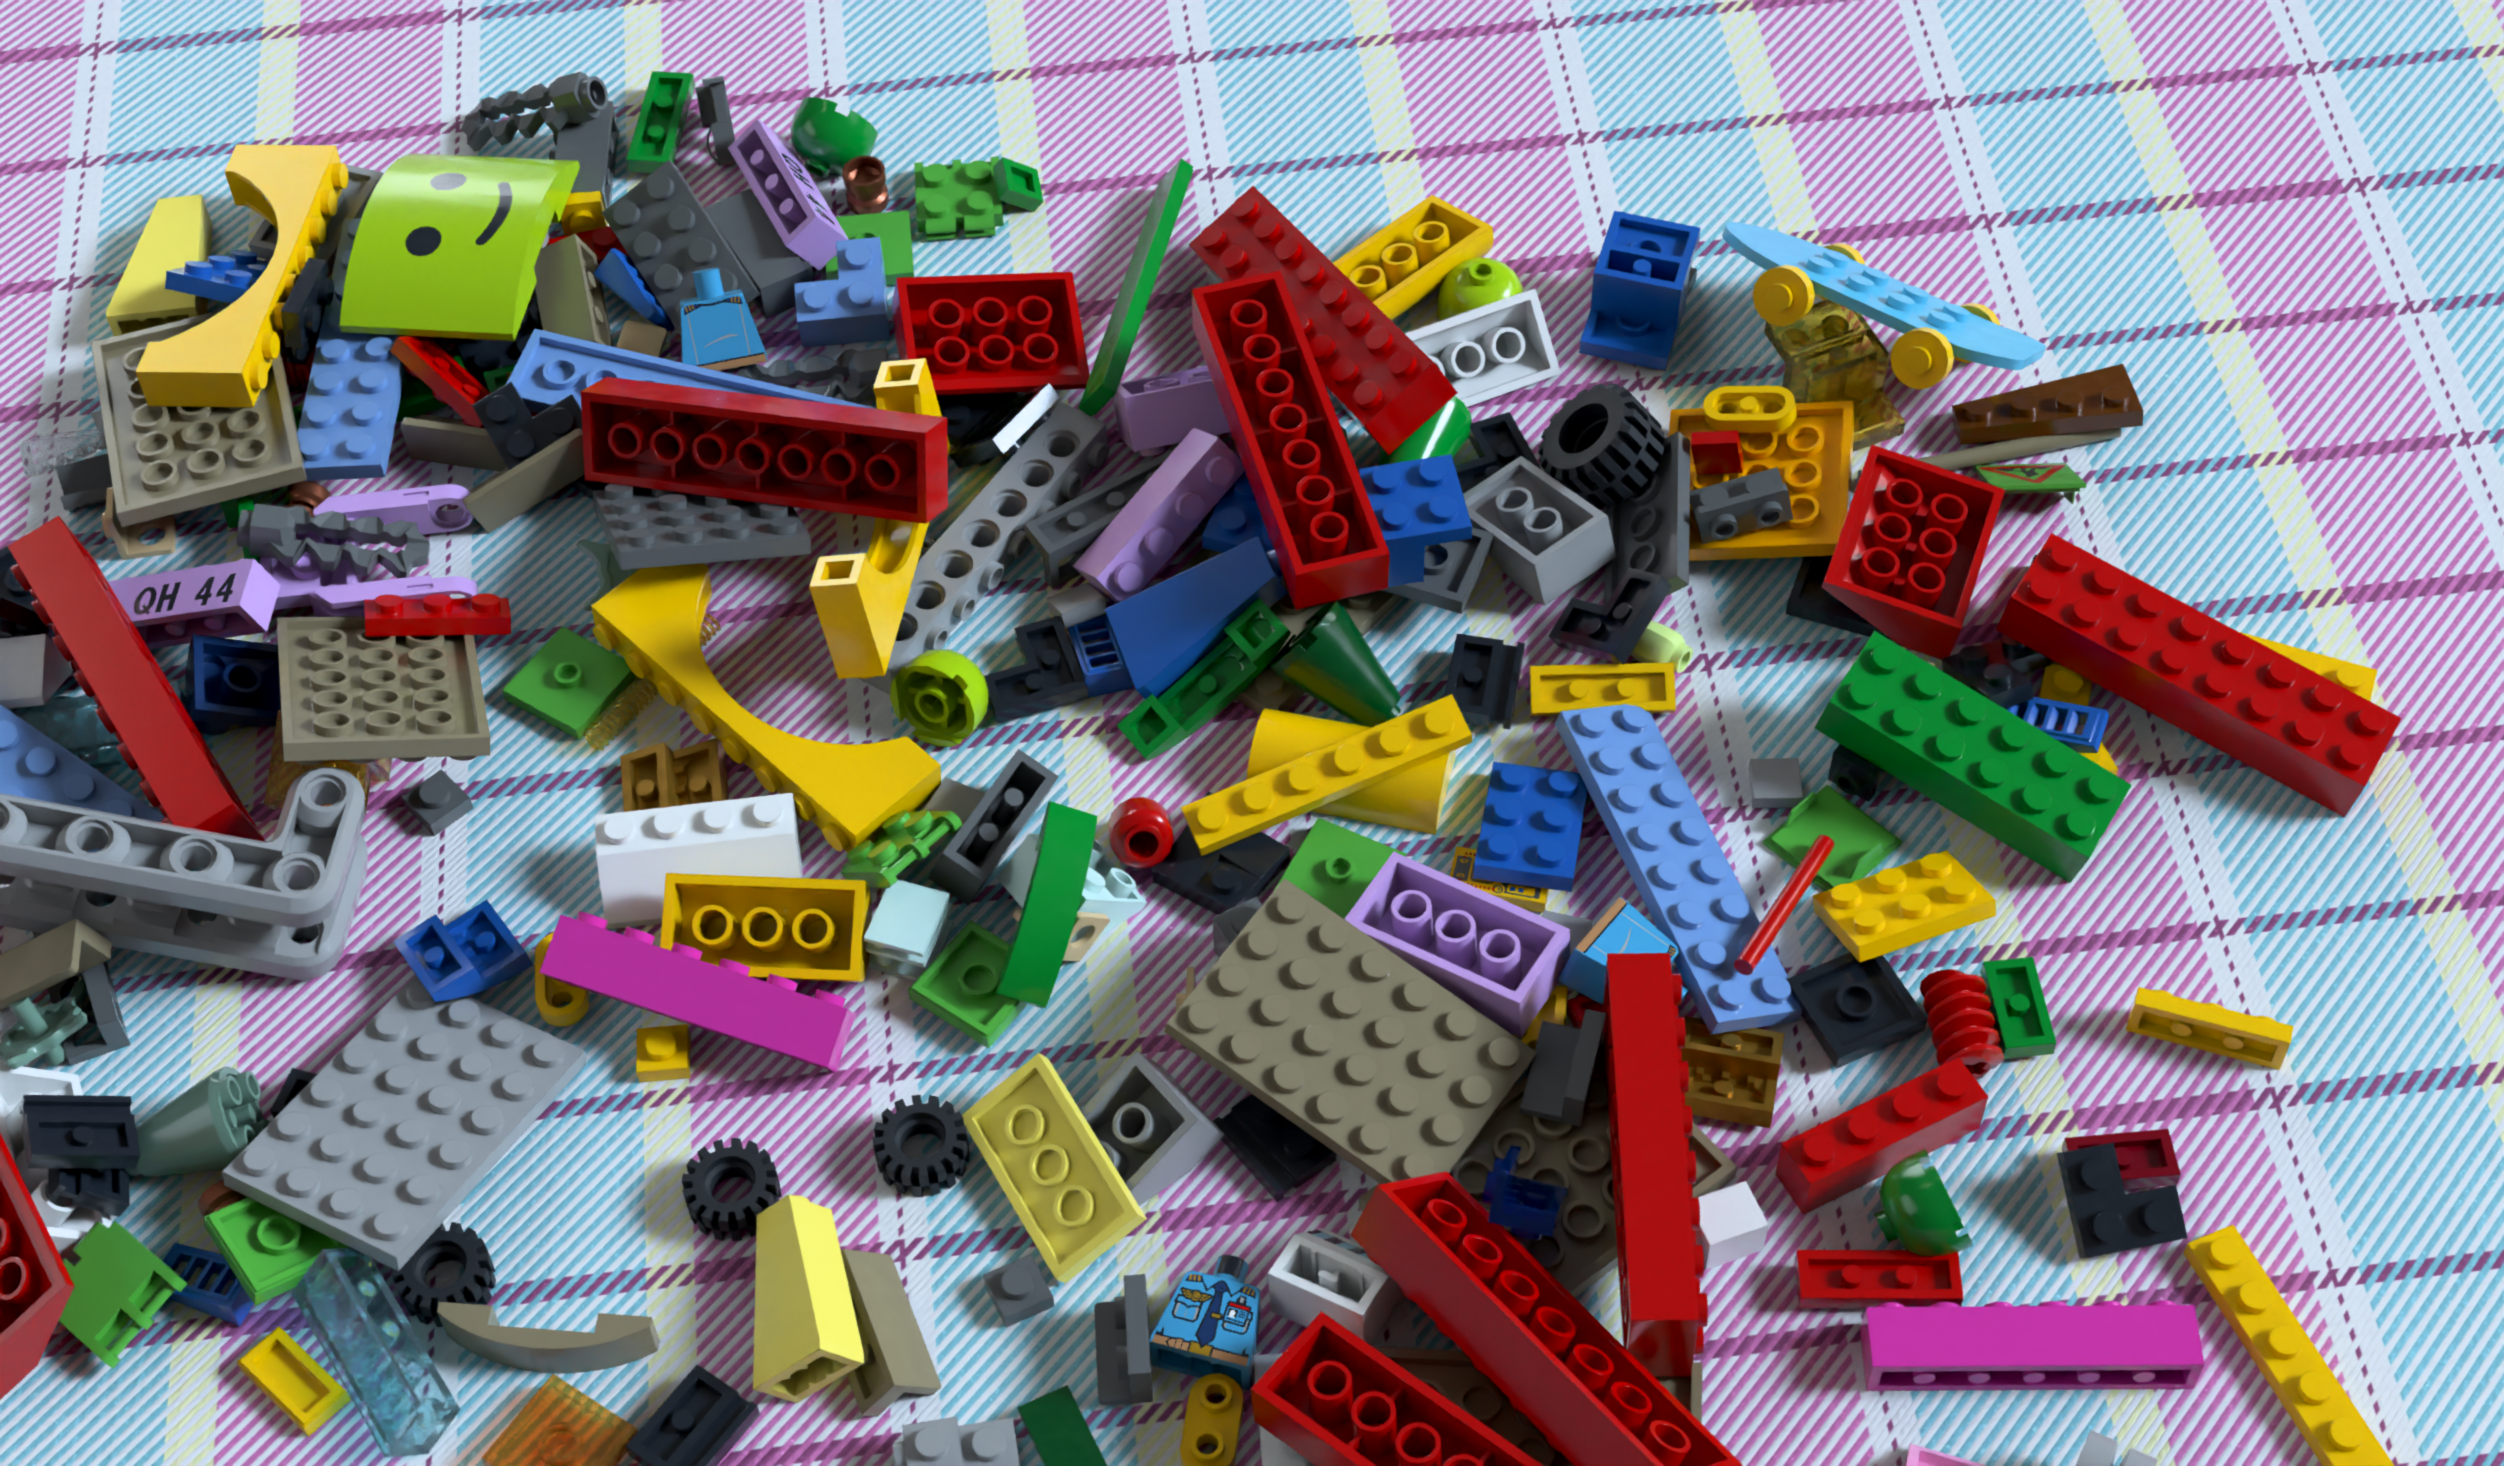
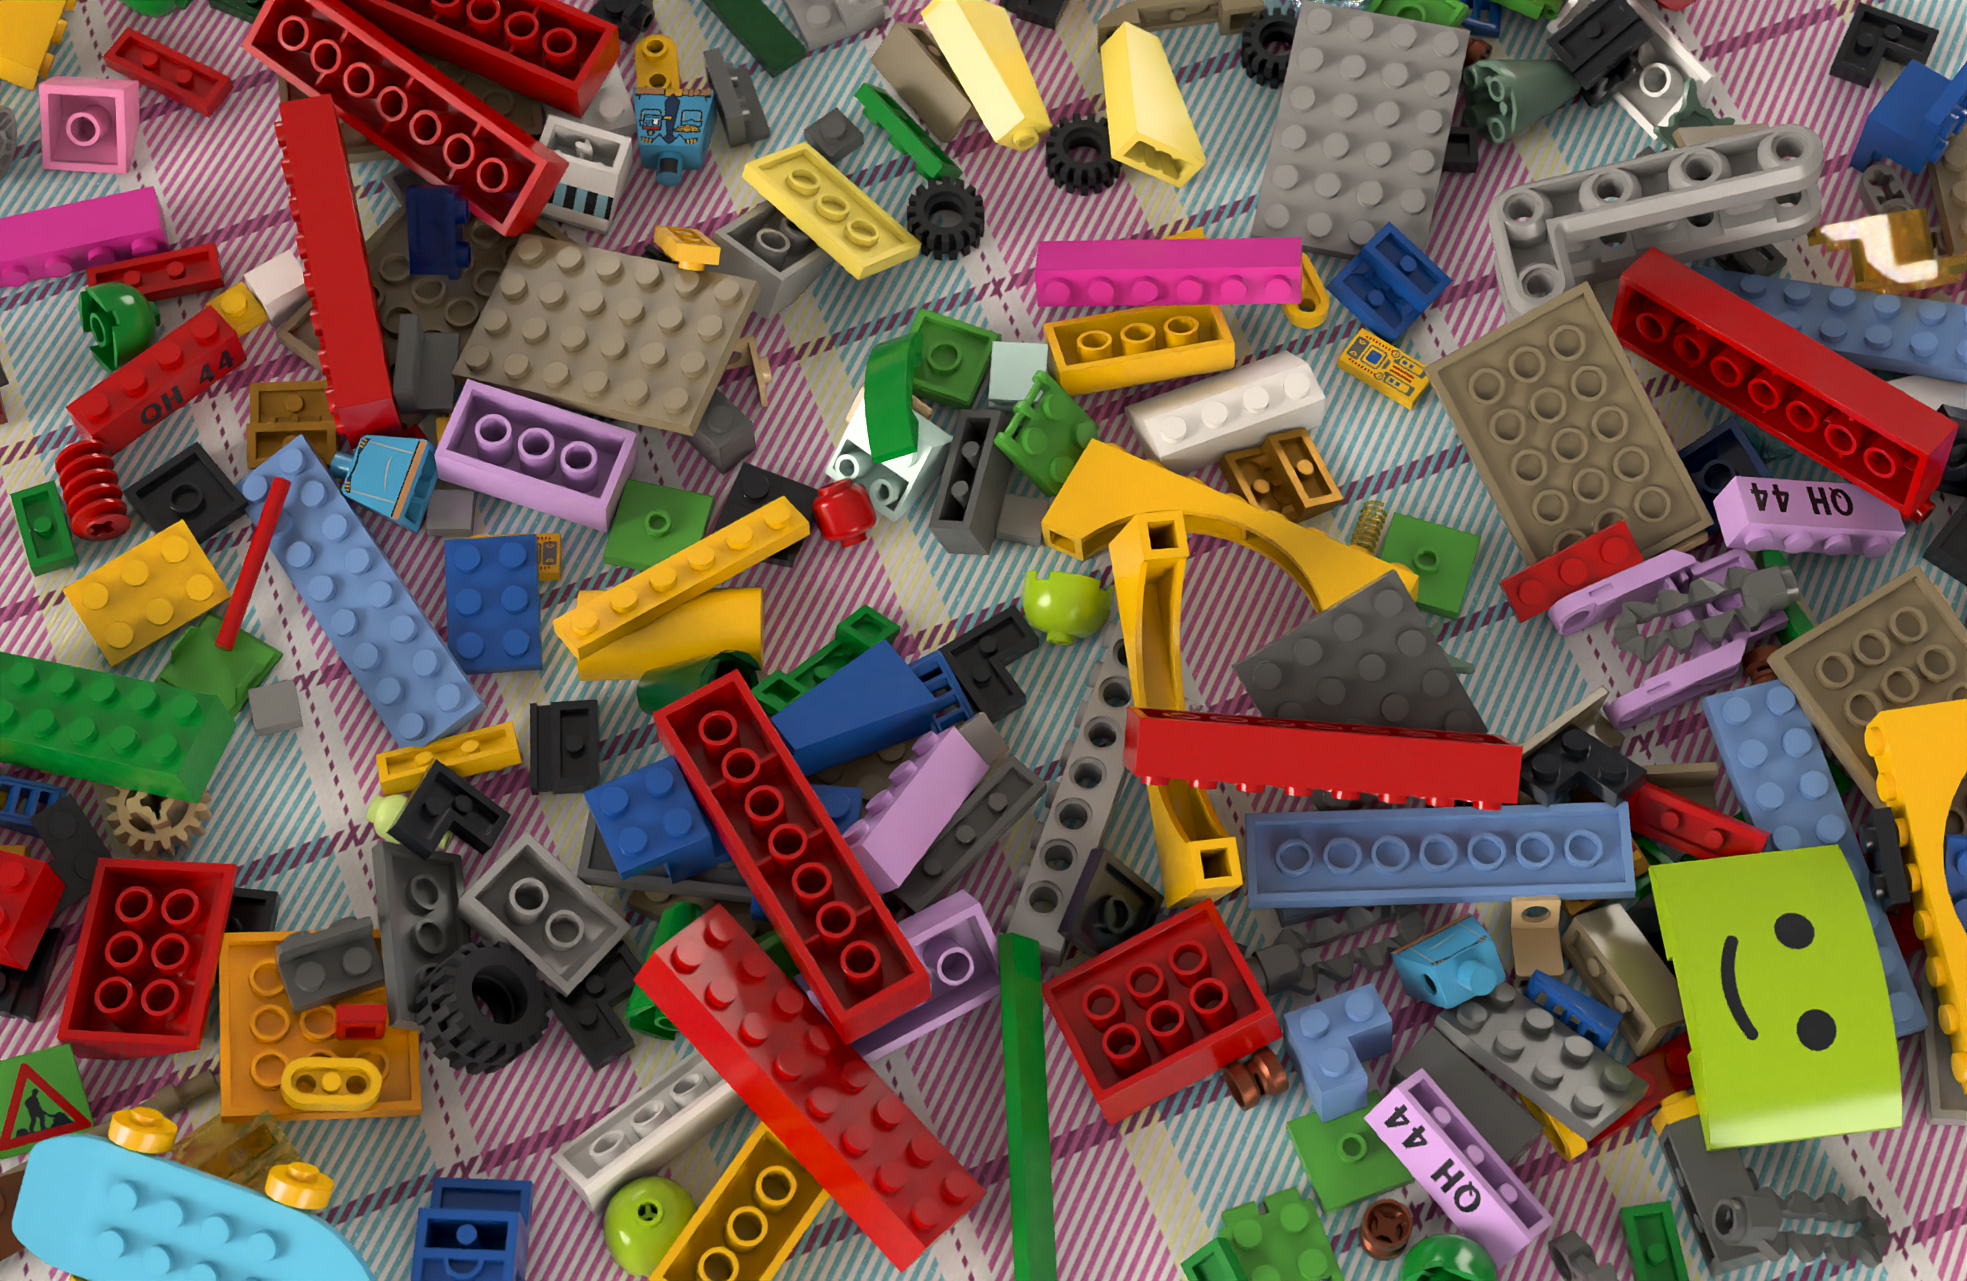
camera: 165 degrees right, 10 degrees up
none -> yellow plate [205,281,267,337]
none -> yellow plate [653,225,720,271]
none -> green plate [854,82,963,184]
none -> light yellow slope [1100,21,1206,188]
none -> yellow tile [1337,328,1431,410]

